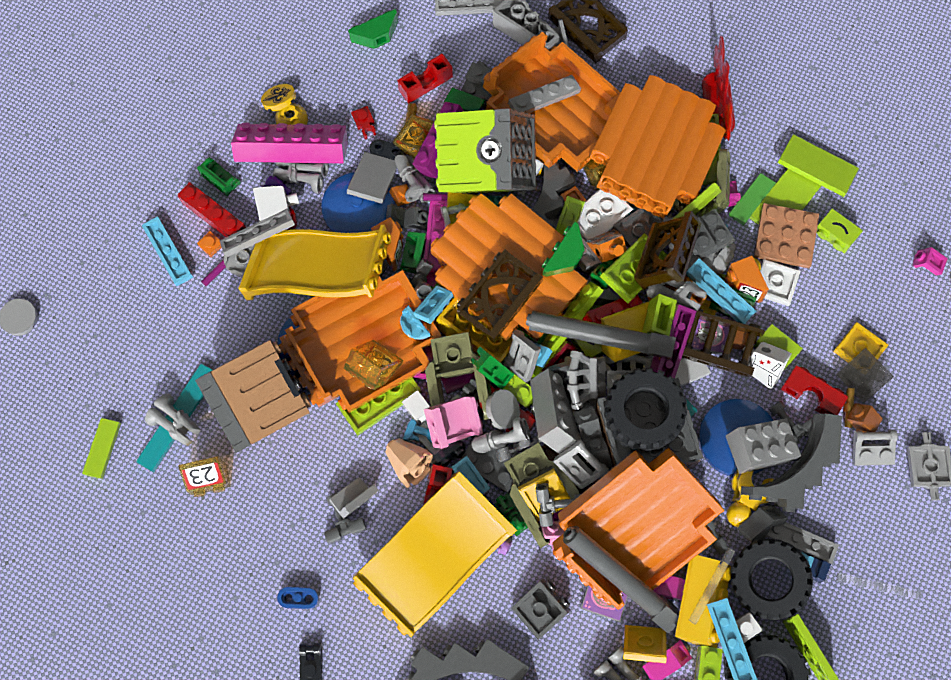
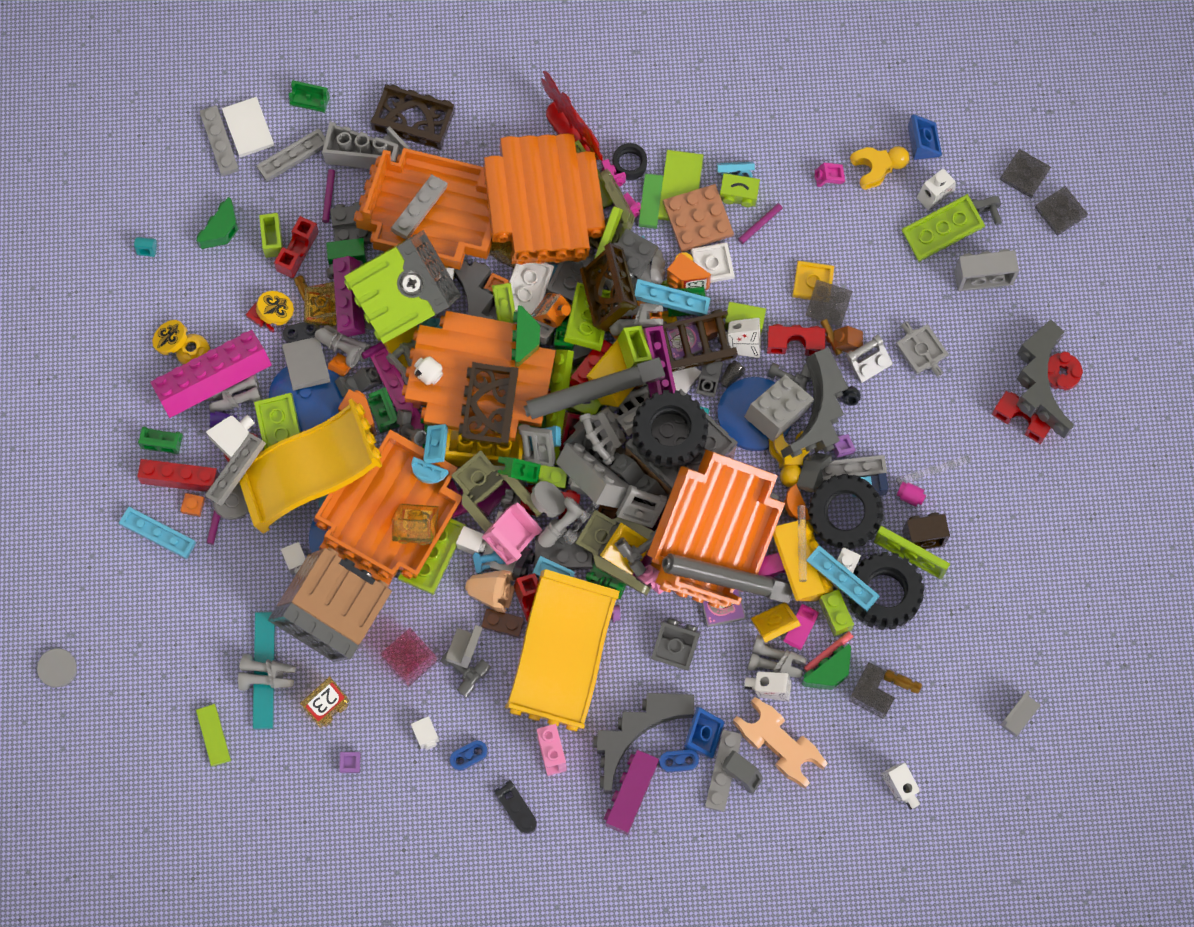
camera: 35 degrees left, 0 degrees up
lime tile [777,134,859,197] -> none
none -> teal brick [134,237,157,257]
none -> lime plate [254,393,301,450]
none -> yellow tile [256,291,294,325]
none -> lime brick [259,213,283,258]
none -> white brick [281,542,306,575]
none -> magenta bar [322,169,335,223]
none -> medium lavender plate [339,752,361,773]
none -> clear pink brick [381,628,438,687]
none -> white brick [411,716,439,750]
none -> white head [414,356,443,385]
none -> reddish brown plate [481,608,524,638]
none -> bright pink panel [537,724,567,776]
none -> dark pink bracket [601,159,626,187]
none -> black tyre [612,143,647,180]
none -> dark grey slope [696,362,723,398]
none -> medium azure plate [716,162,755,178]
none -> clear smoke cone [719,360,746,388]
none -> magenta bar [738,203,783,244]
none -> orange tile [784,484,810,521]
none -> medium lavender plate [833,434,856,457]
none -> black plate [842,386,861,406]
none -> dark pink brick [896,482,926,507]
none -> dark brown brick [902,512,950,550]

